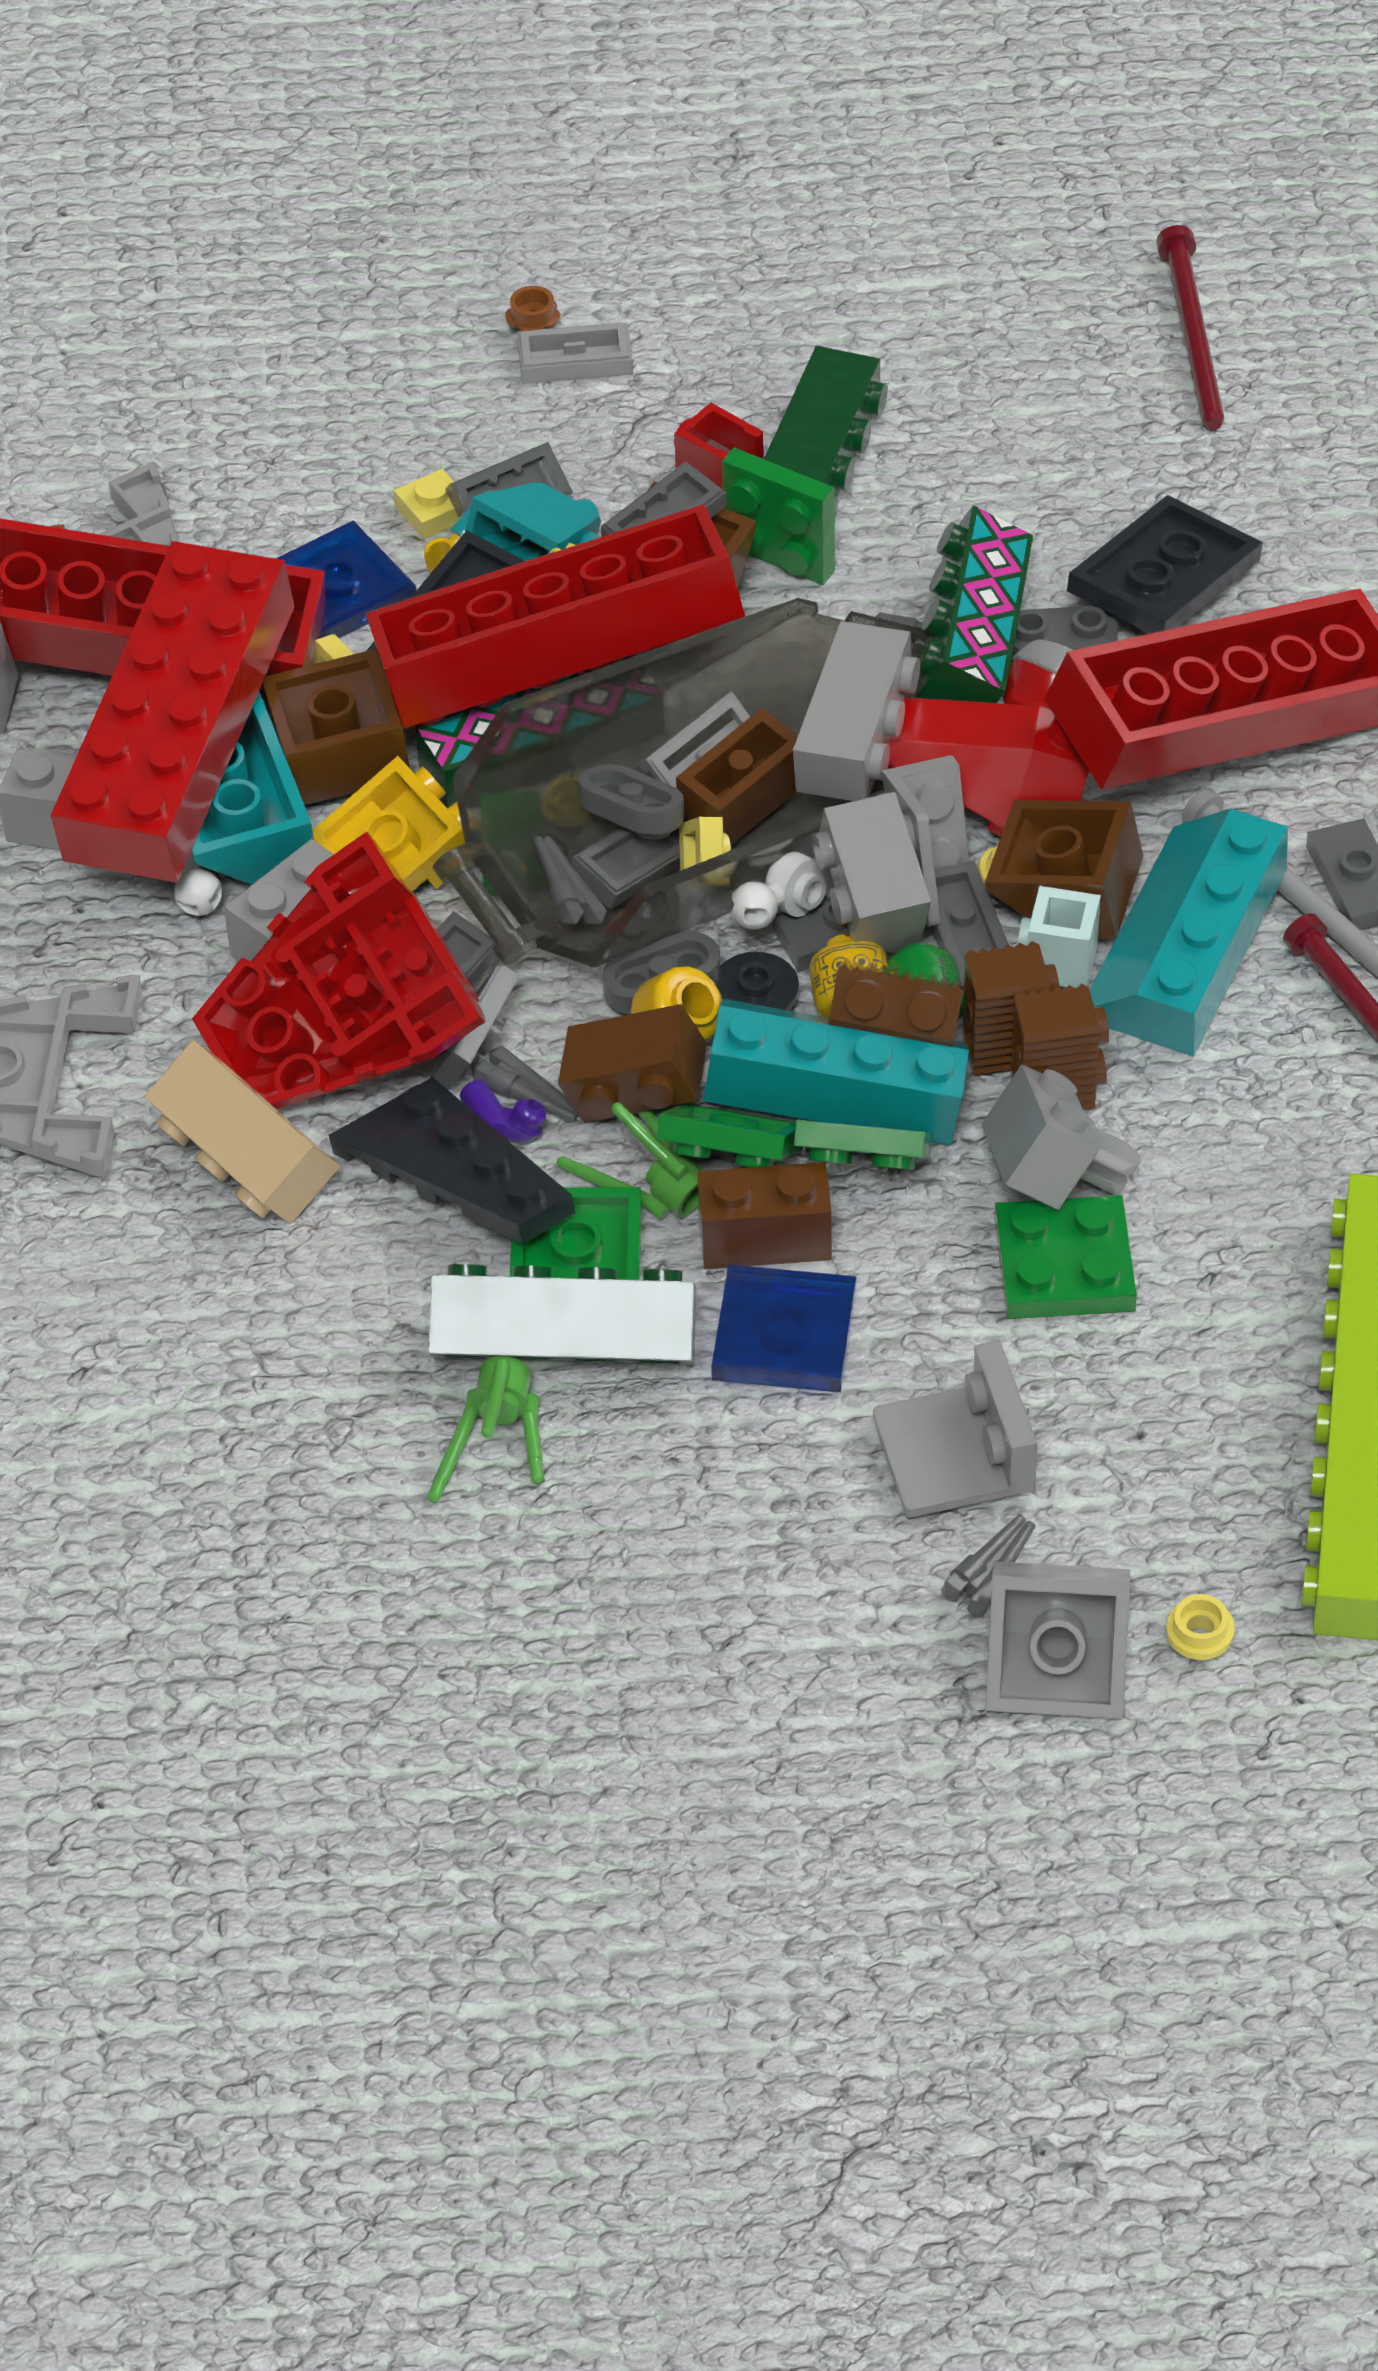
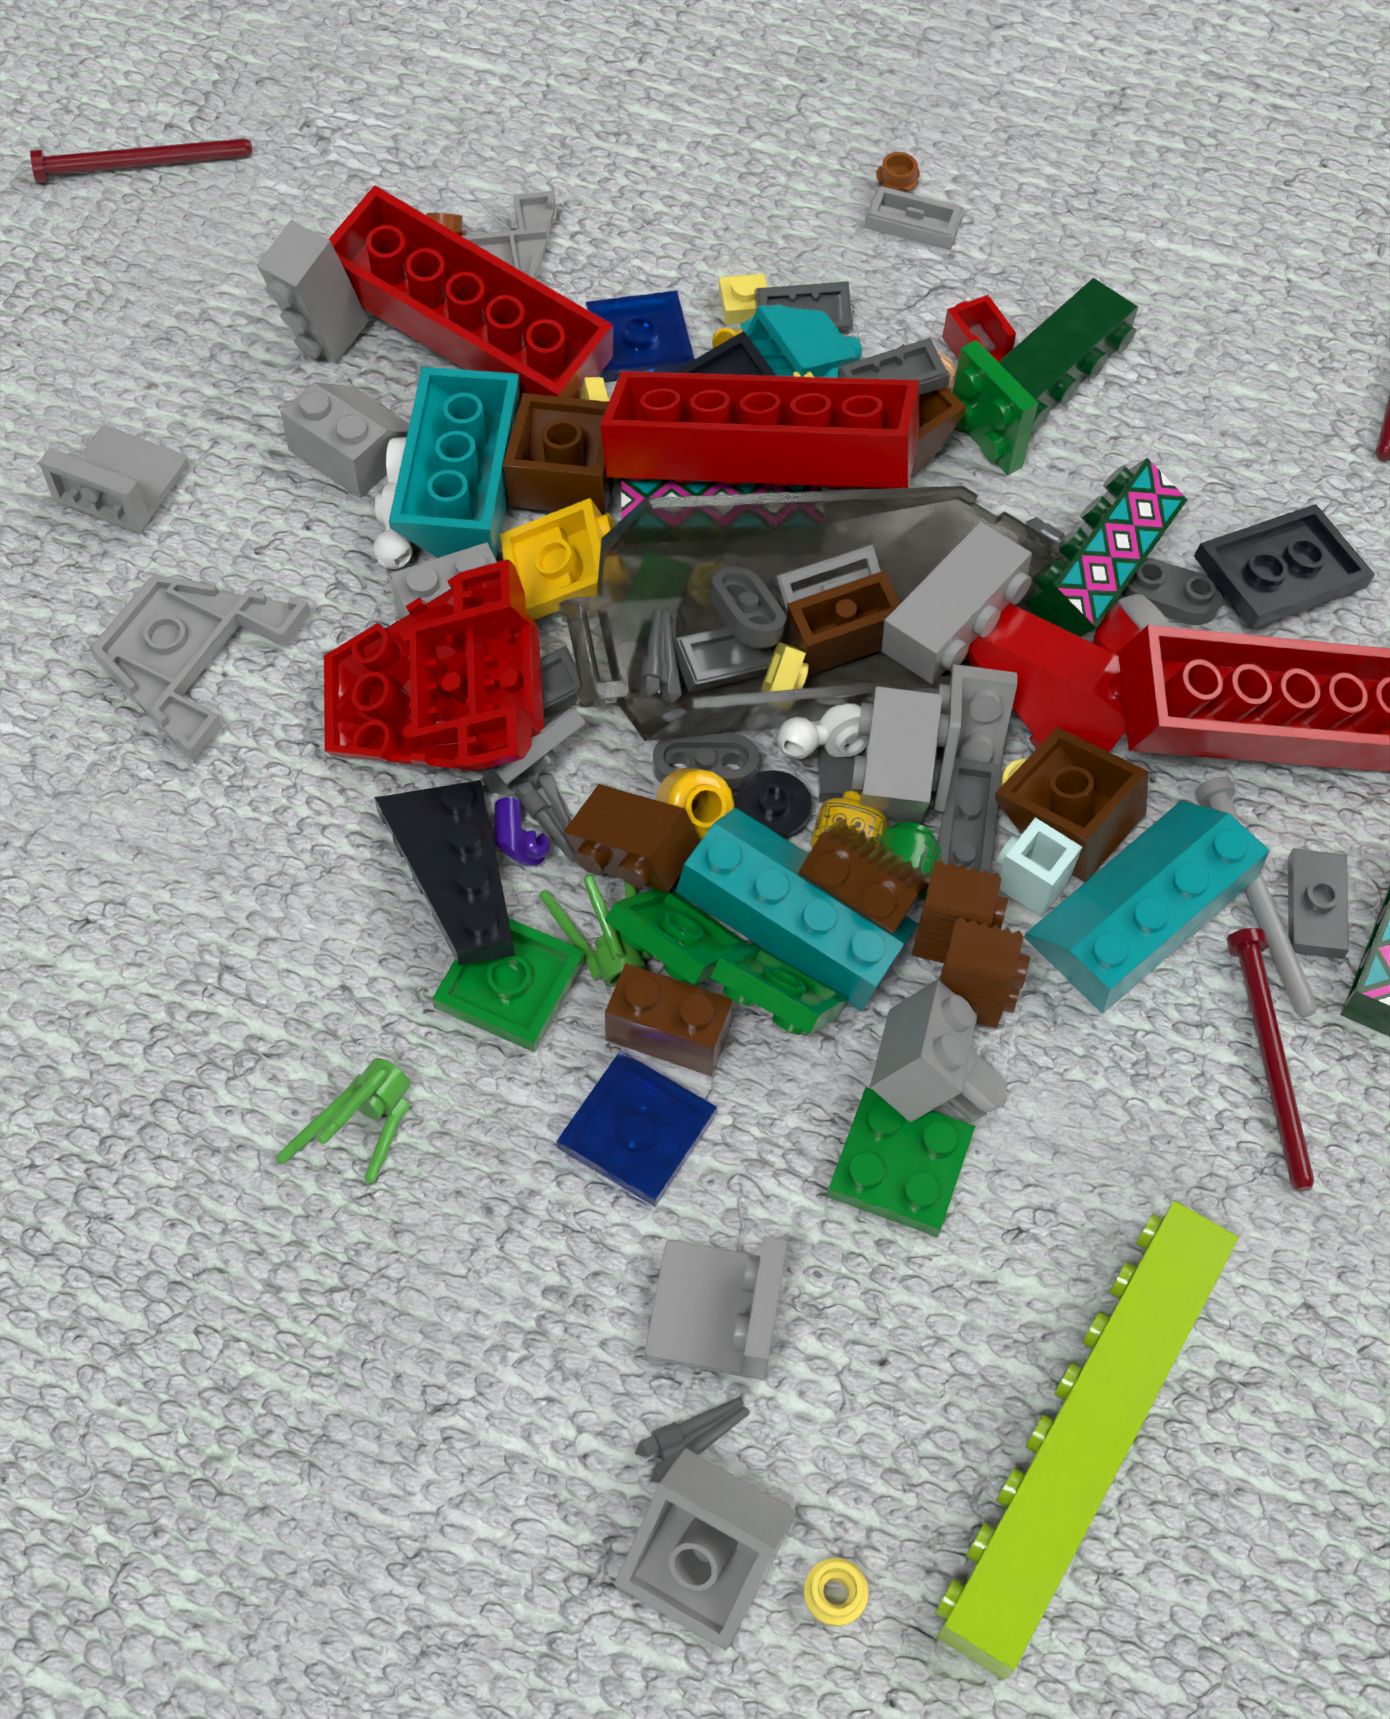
camera: 20 degrees right, 10 degrees up
red brick [50,541,294,883] -> none
tan brick [144,1039,340,1224] -> none
brick [429,1264,697,1366] -> none

